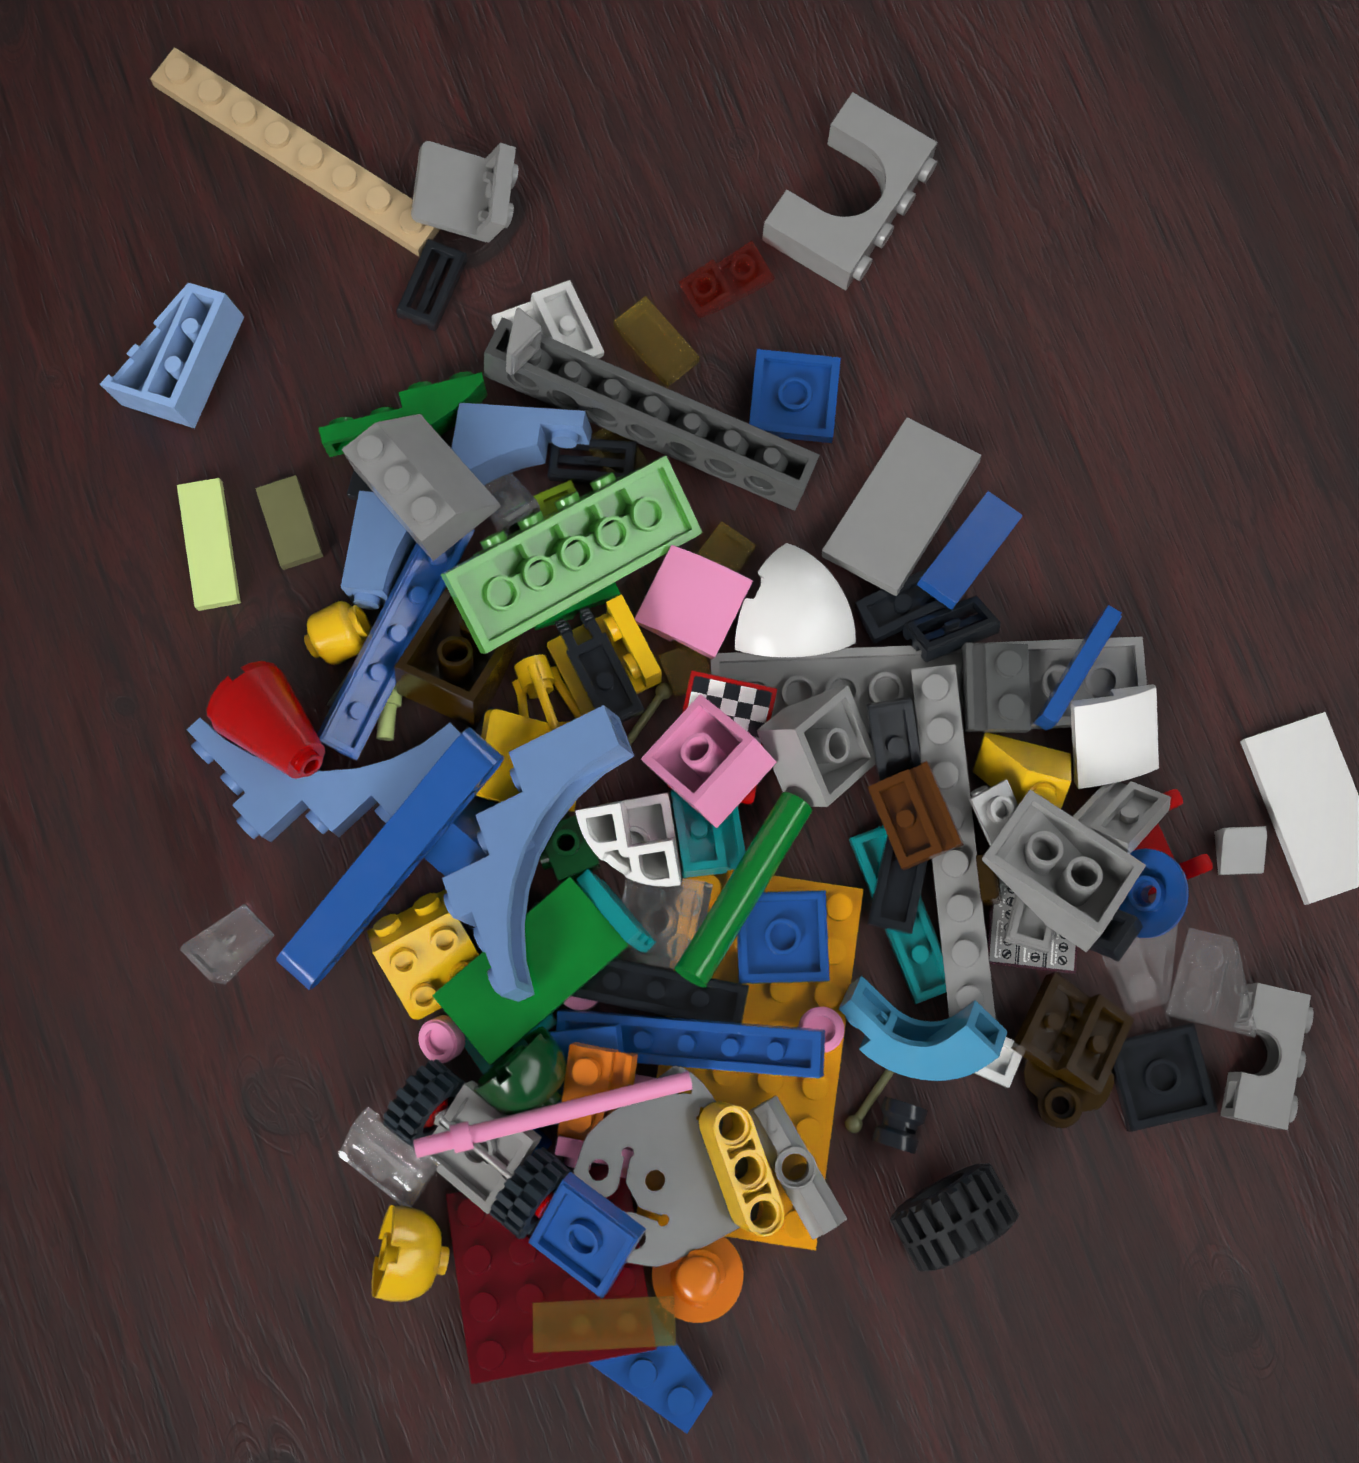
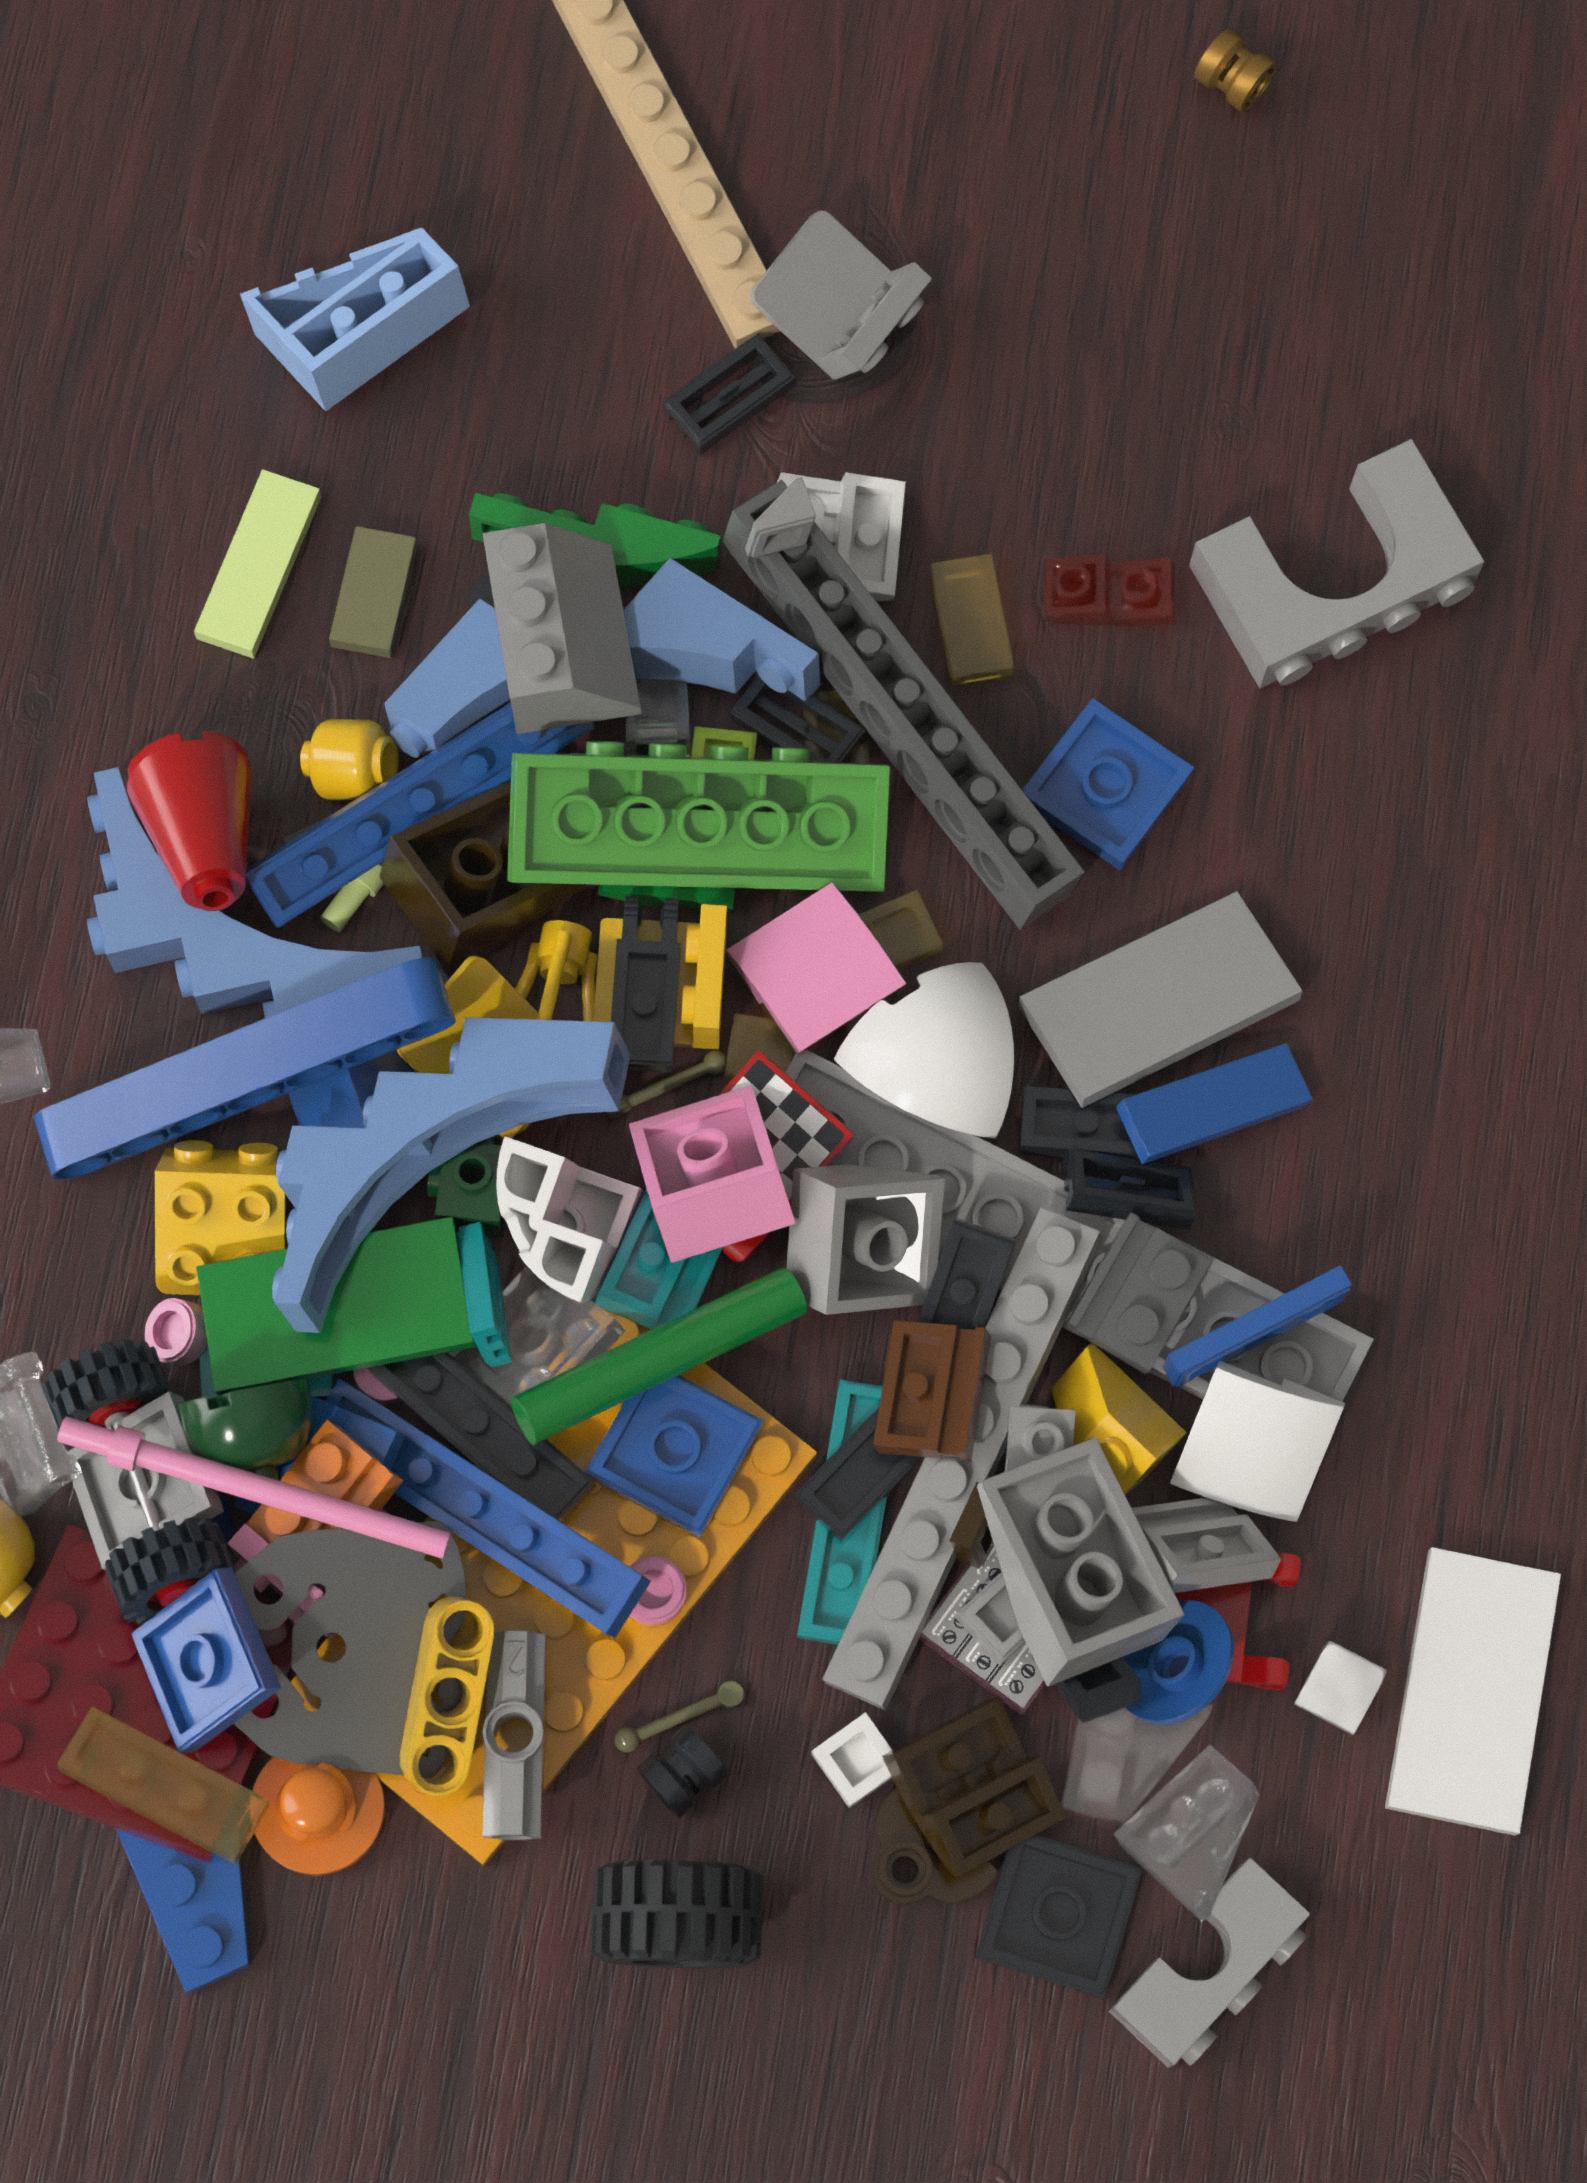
camera: 30 degrees right, 5 degrees down
dark azure arch [839,976,1007,1081] -> none

